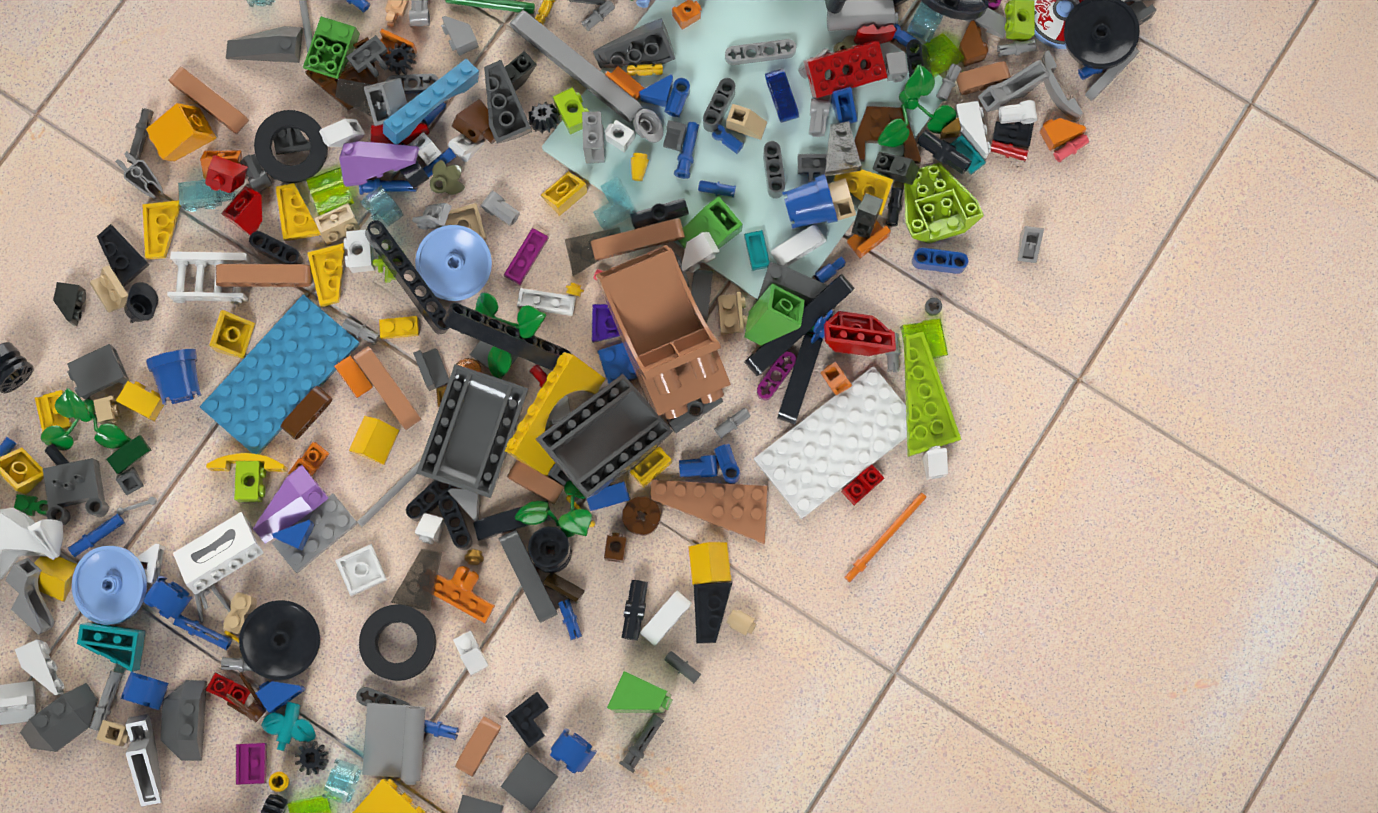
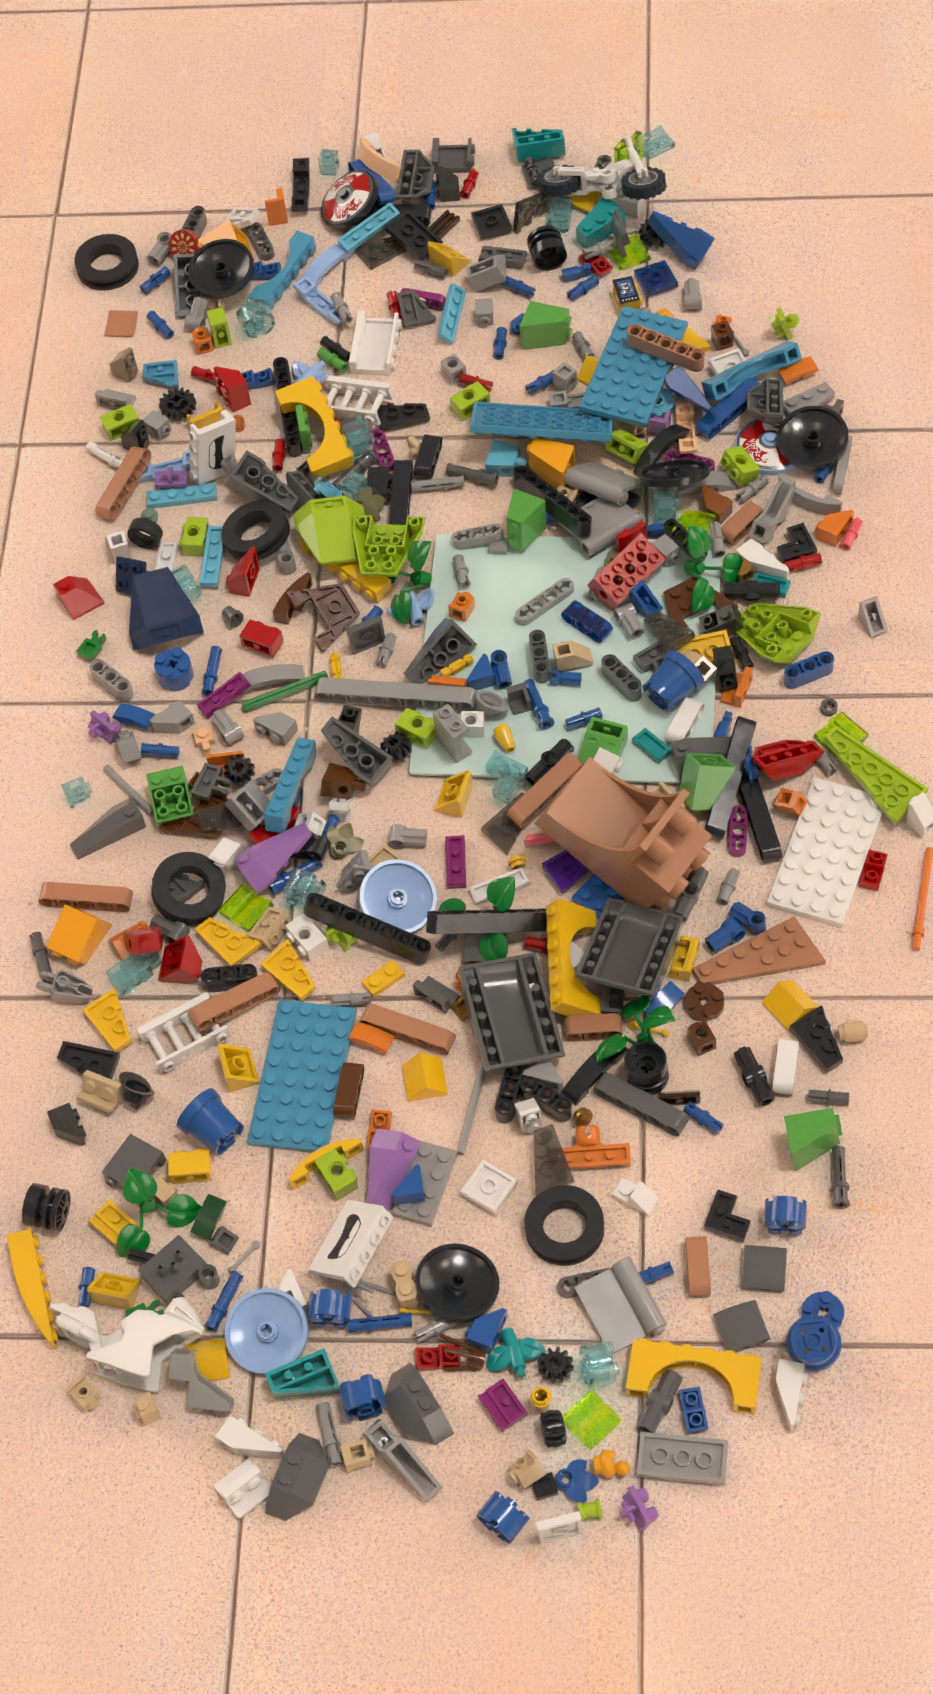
camera: 25 degrees left, 20 degrees down
white piece [999,100,1037,124] -> none

